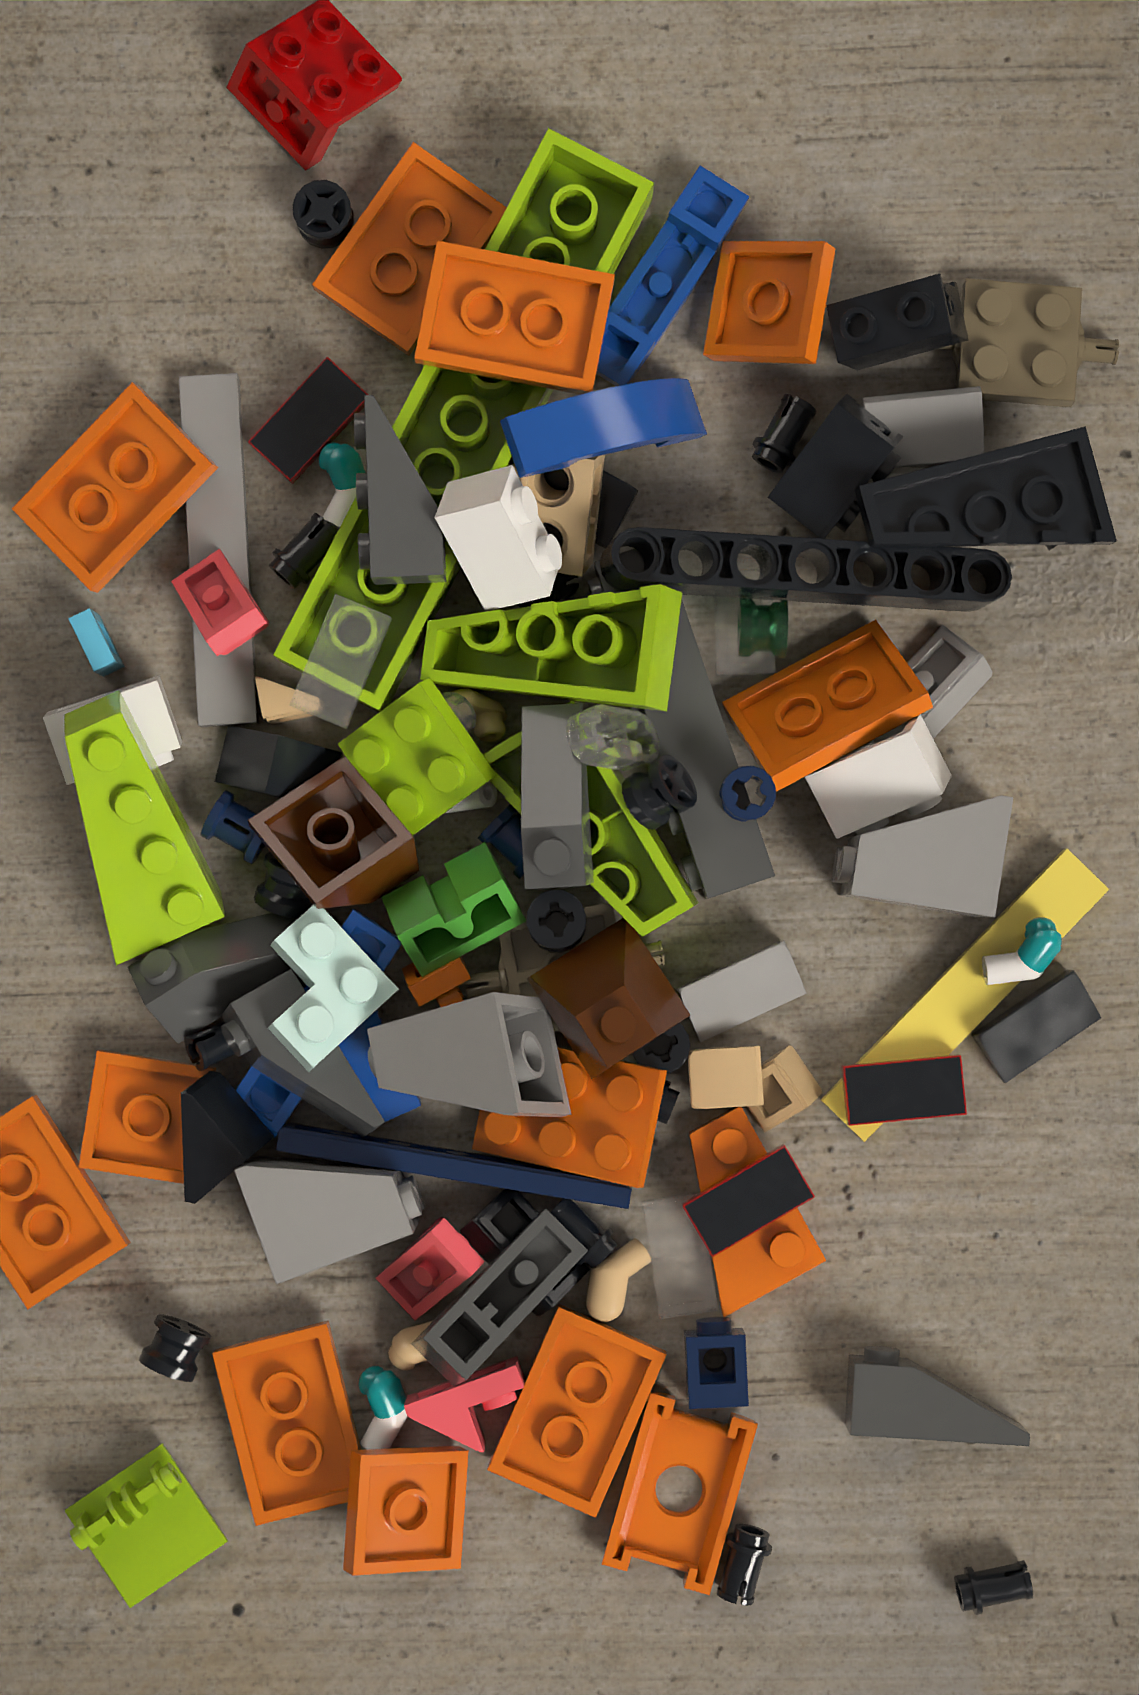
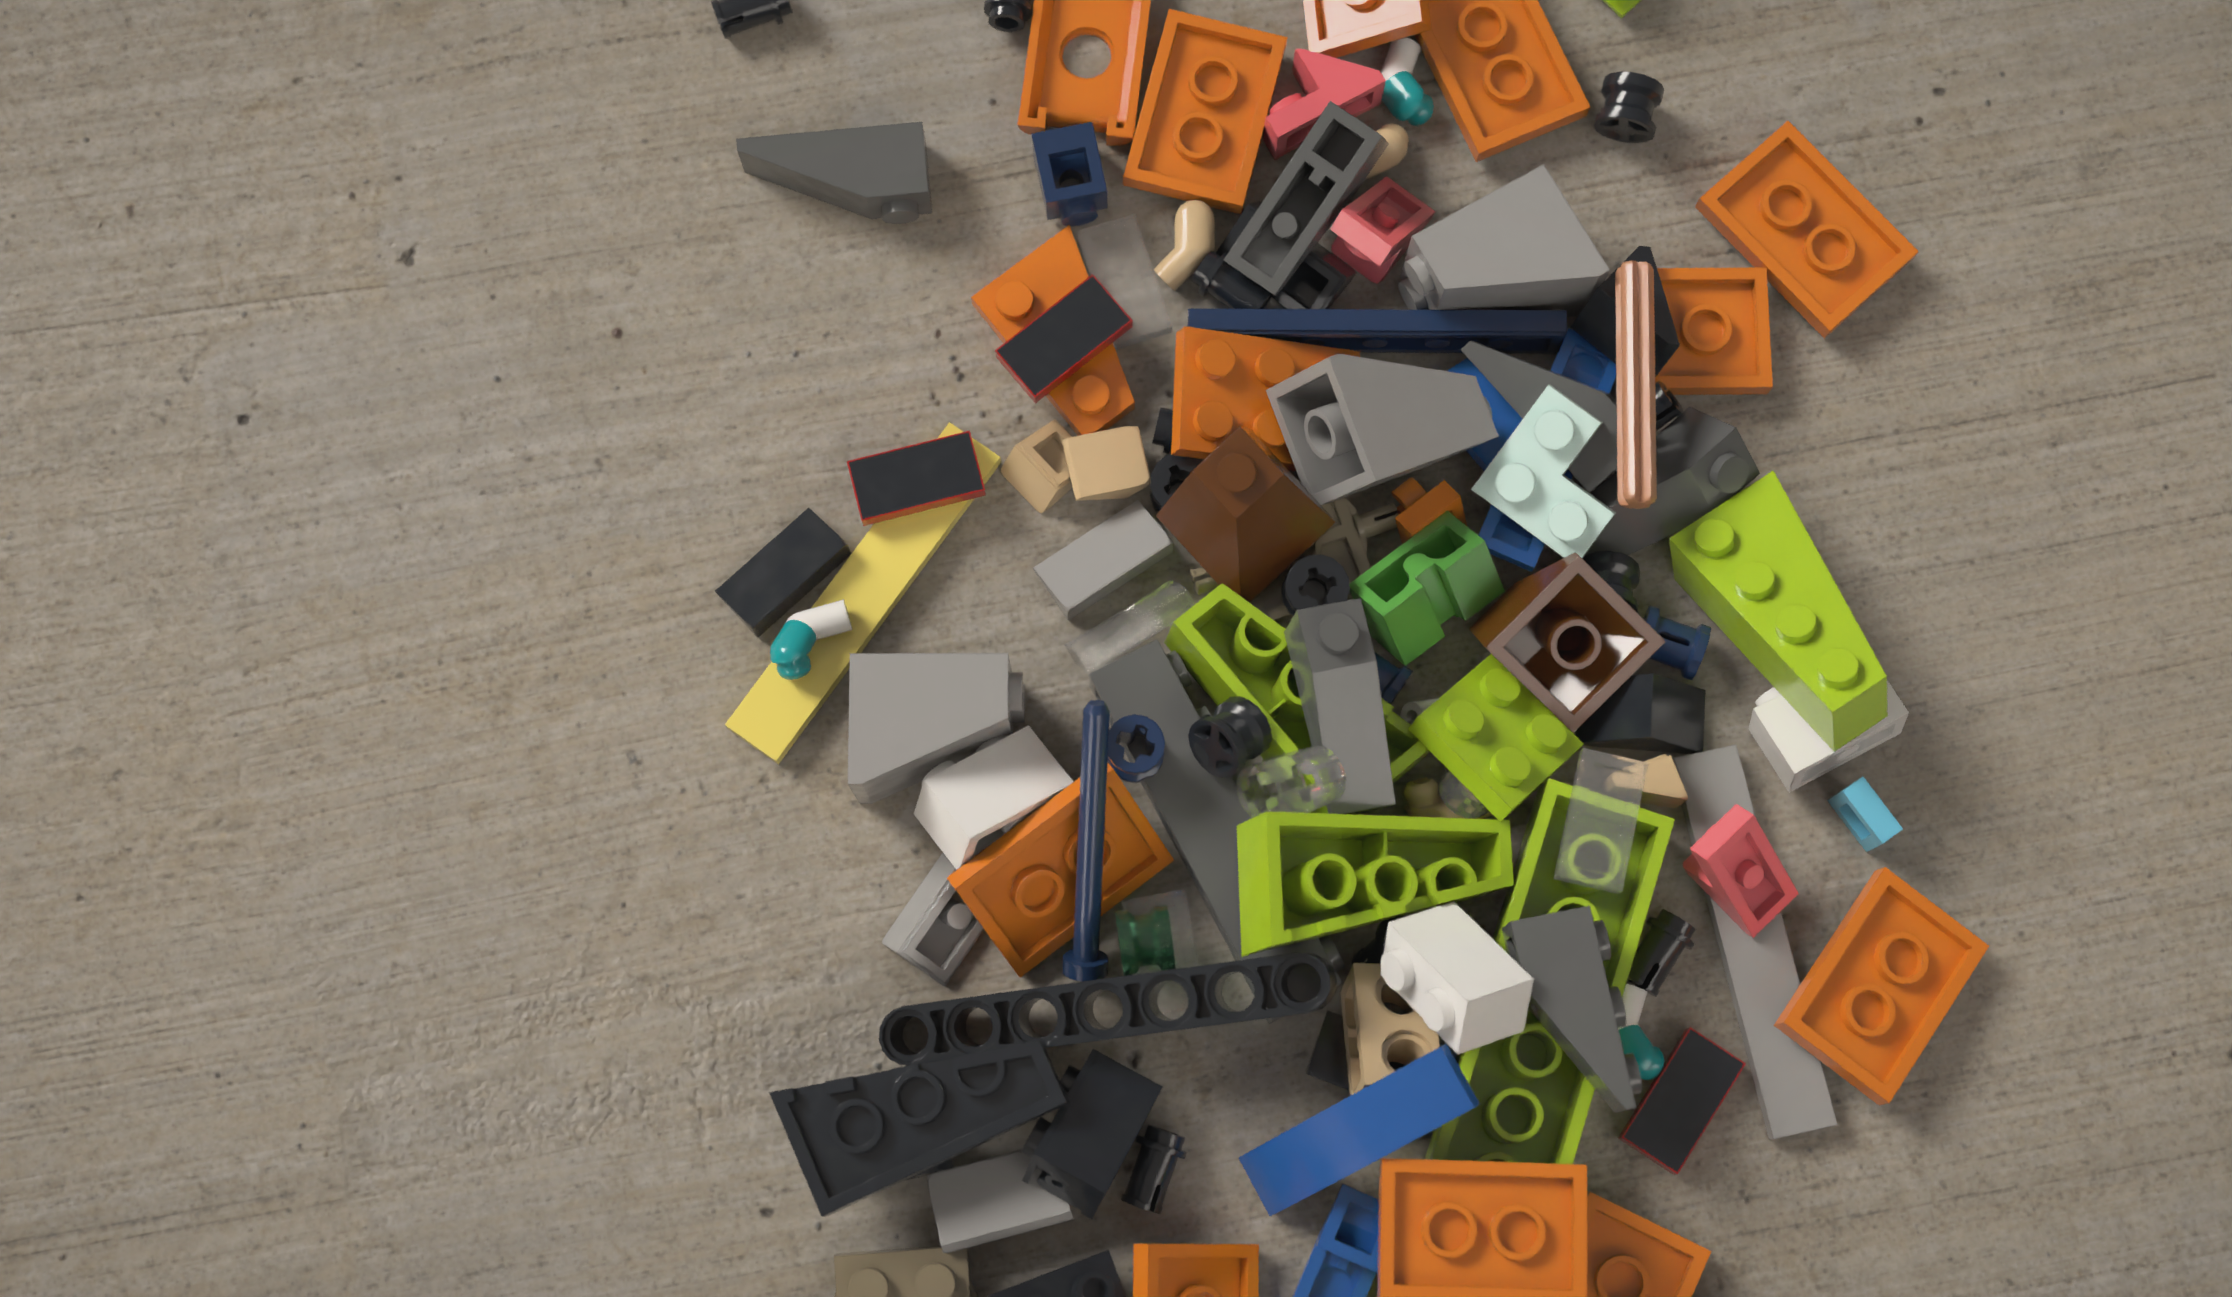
camera: 170 degrees right, 10 degrees down
none -> dark blue bar [1063,700,1110,982]
none -> clear tile [1064,579,1195,673]
none -> nougat axle [1615,260,1657,509]

